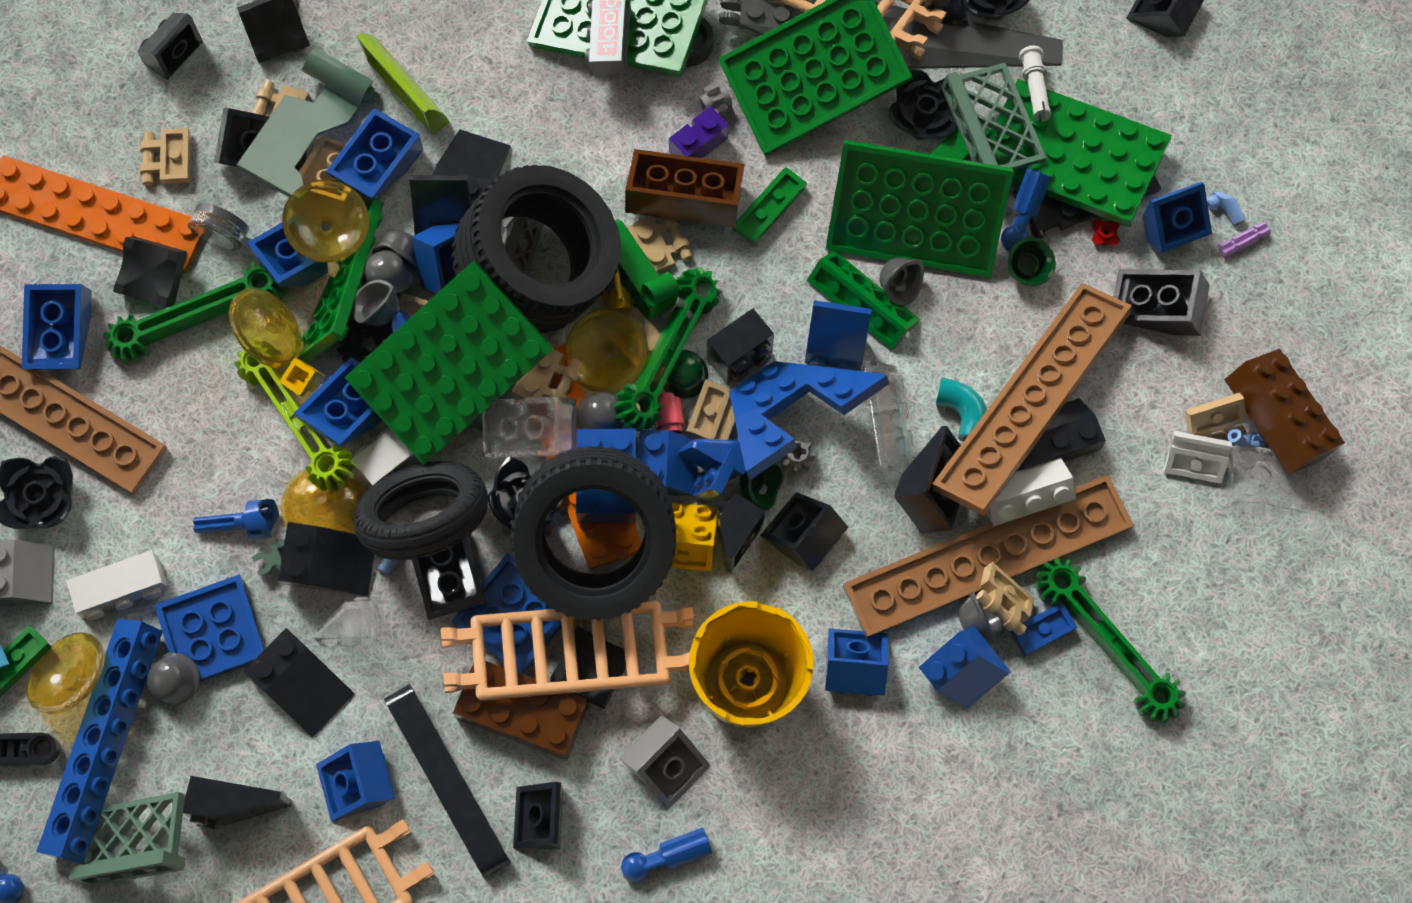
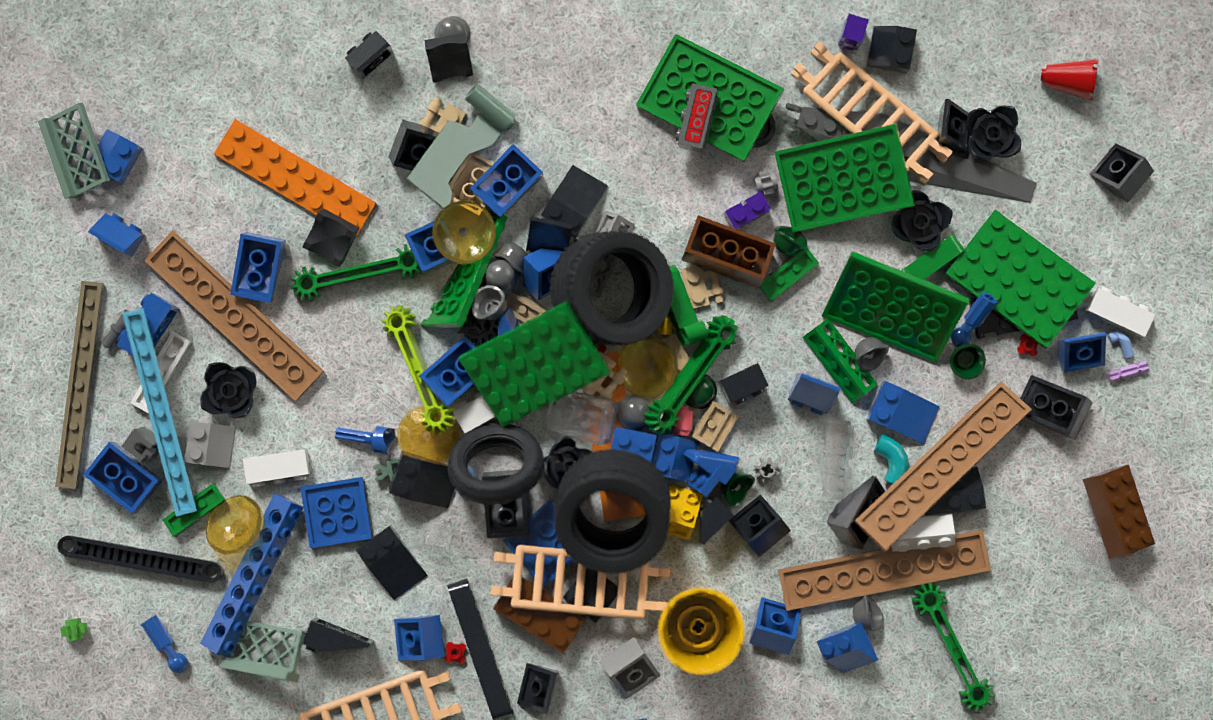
camera: 10 degrees right, 15 degrees up
tan plate [140,128,191,186] -> none
dark grey helmet [147,653,200,705] -> none
clear piece [188,203,249,251] -> none
clear yellow dish [229,288,302,368] -> none
yellow leg [279,358,329,397] -> none
lime slope [357,33,450,135] -> none
blue wing [729,361,889,480] -> none
sand green fence [941,62,1046,170] -> none
tan plate [976,562,1034,636] -> none
blue plate [1010,602,1078,657] -> none
white pin [1019,45,1051,122] -> none
white plate [1164,431,1232,484] -> none
tan plate [1185,393,1246,441] -> none
light blue arm [1227,429,1265,454] -> none
none -> red plate [444,642,466,664]
none -> dark green helmet [773,226,807,256]
none -> blue slope [866,381,940,444]
none -> white brick [1085,287,1156,338]

